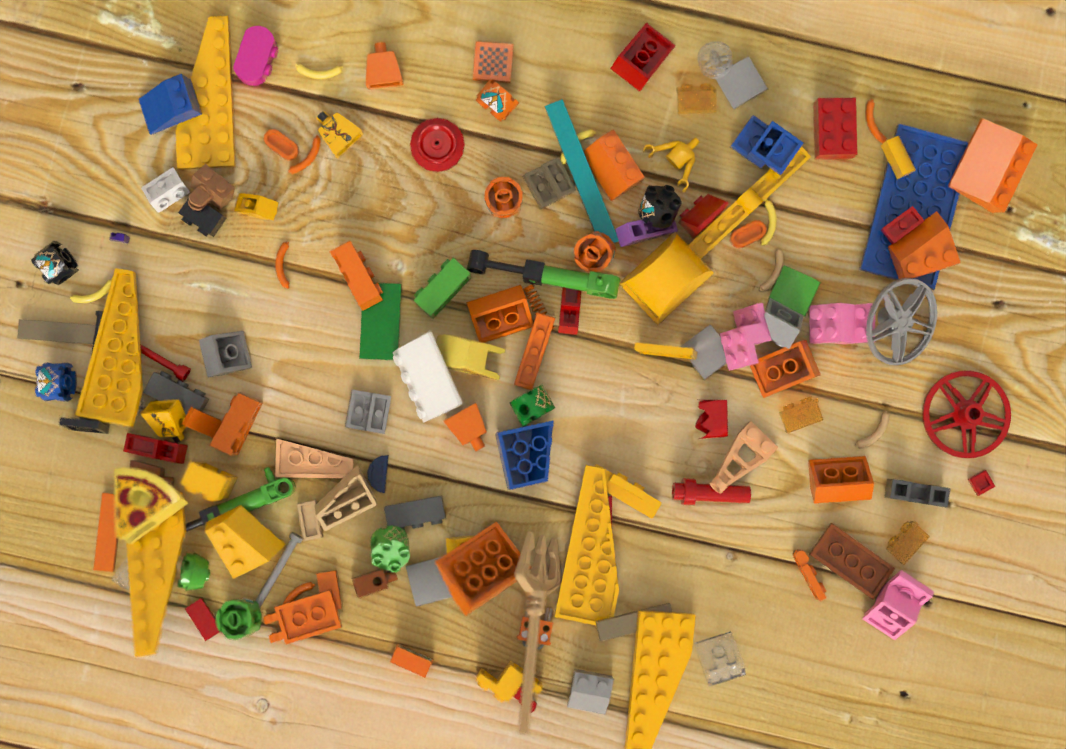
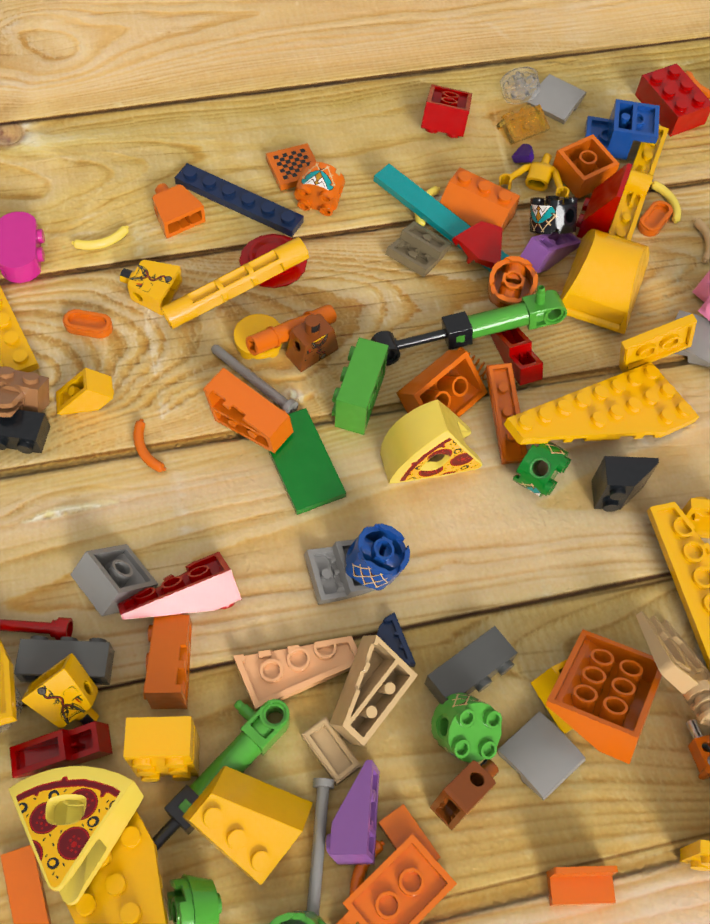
camera: 20 degrees left, 25 degrees down
orange tile [182,407,222,438] -> none
orange piece [288,135,321,174] -> none
white slope [393,332,462,423] -> none
orange torso [444,403,487,452] -> none
orange brick [485,177,523,218] -> none
blue wedge [495,420,554,490] -> none
none -> wedge [117,552,242,620]
none -> yellow piece [161,237,309,330]
none -> dark blue plate [175,163,304,237]
none -> light grey bar [211,345,298,414]
none -> yellow tile [233,314,283,359]
none -> orange piece [246,304,337,356]
none -> dark orange torso [286,314,338,372]
none -> medium lavender slope [326,760,380,865]
none -> blue brick [345,524,410,591]
none -> red slope [452,221,503,269]
none -> yellow wing [503,362,699,445]
none -> dark purple tile [511,144,534,163]
none -> orange brick [553,134,620,199]
none -> black slope [591,456,659,512]

